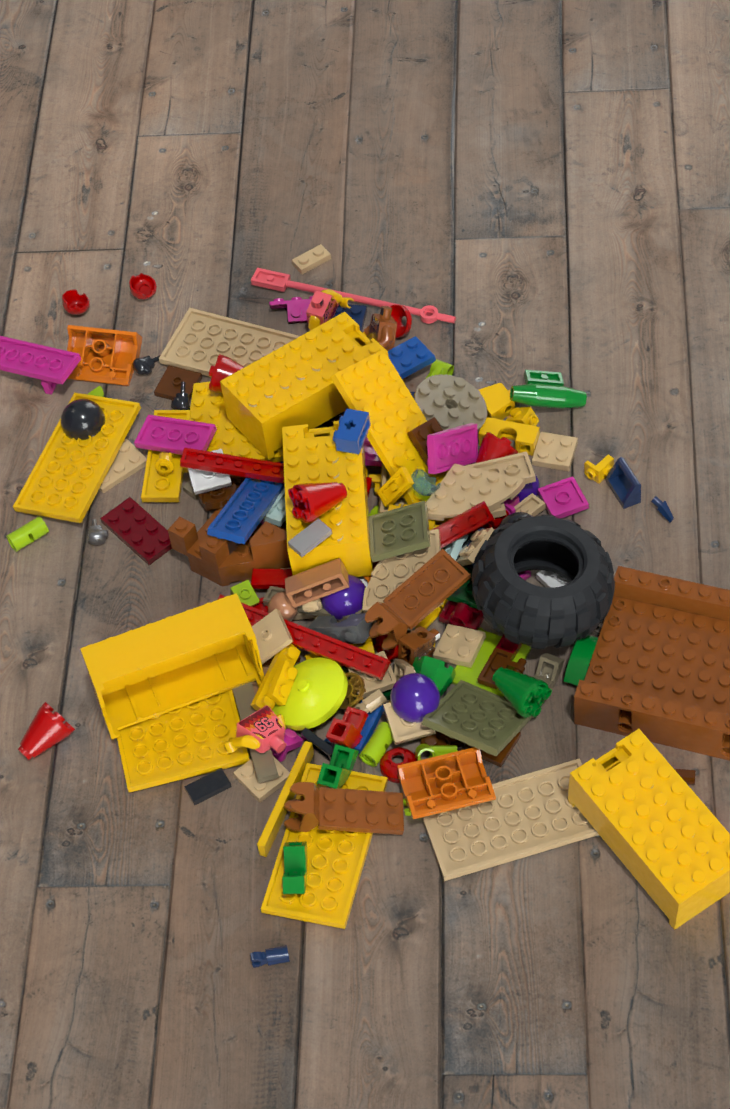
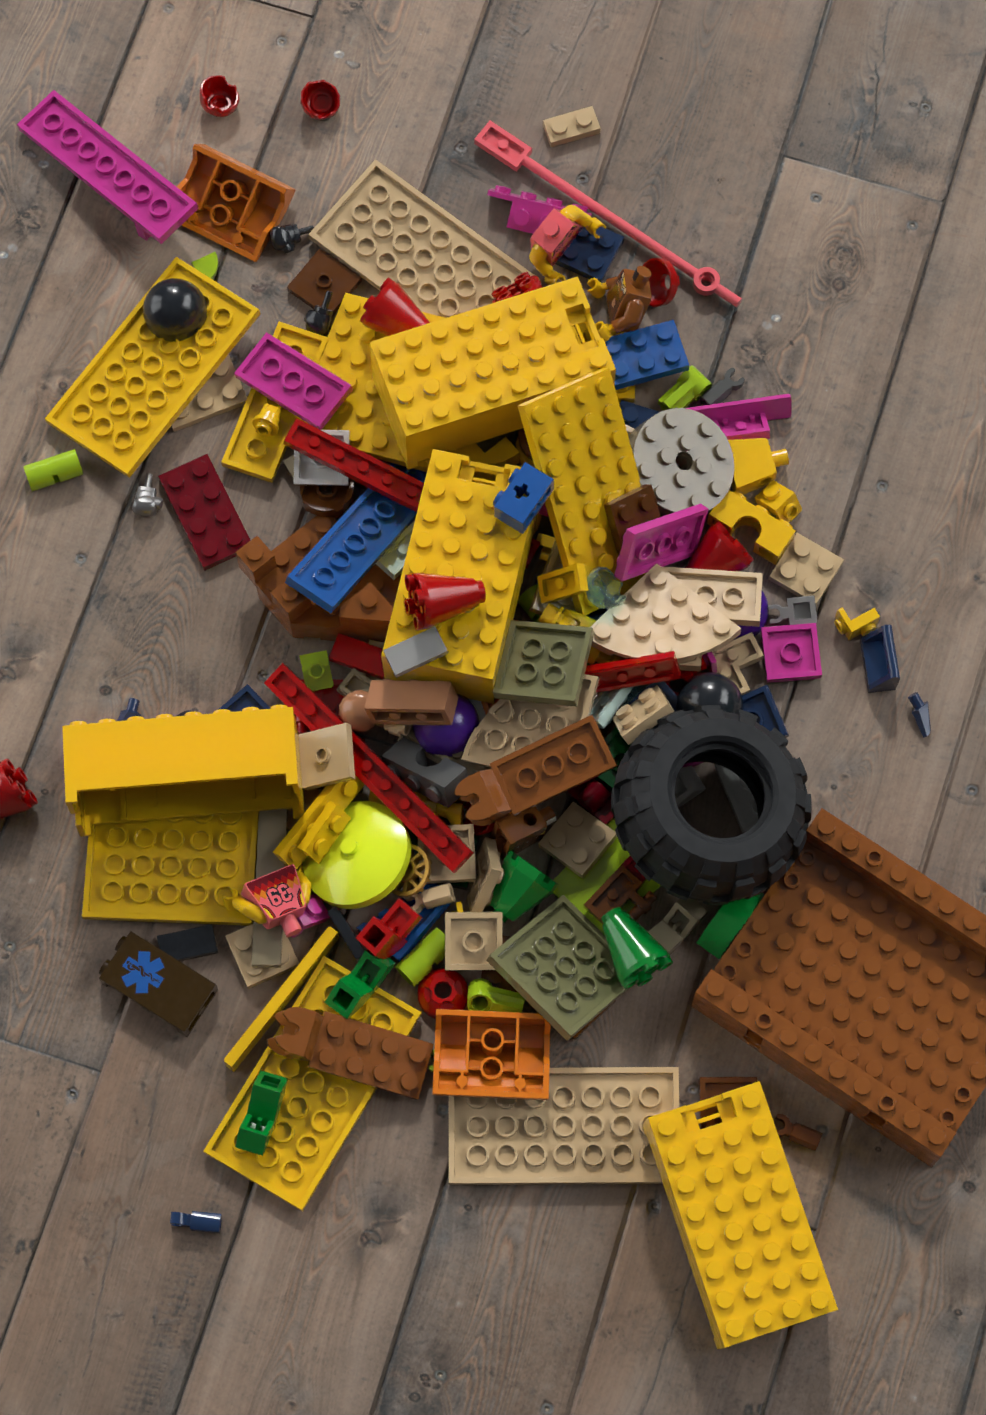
camera: 10 degrees right, 20 degrees up
dark purple piece [390,673,440,723] -> none
green plate [510,369,587,409] -> none
none -> dark brown panel [99,931,218,1037]
none -> dark pink bracket [686,394,792,440]
none -> dark grey bar [699,368,745,406]
none -> light grey plate [768,595,818,625]

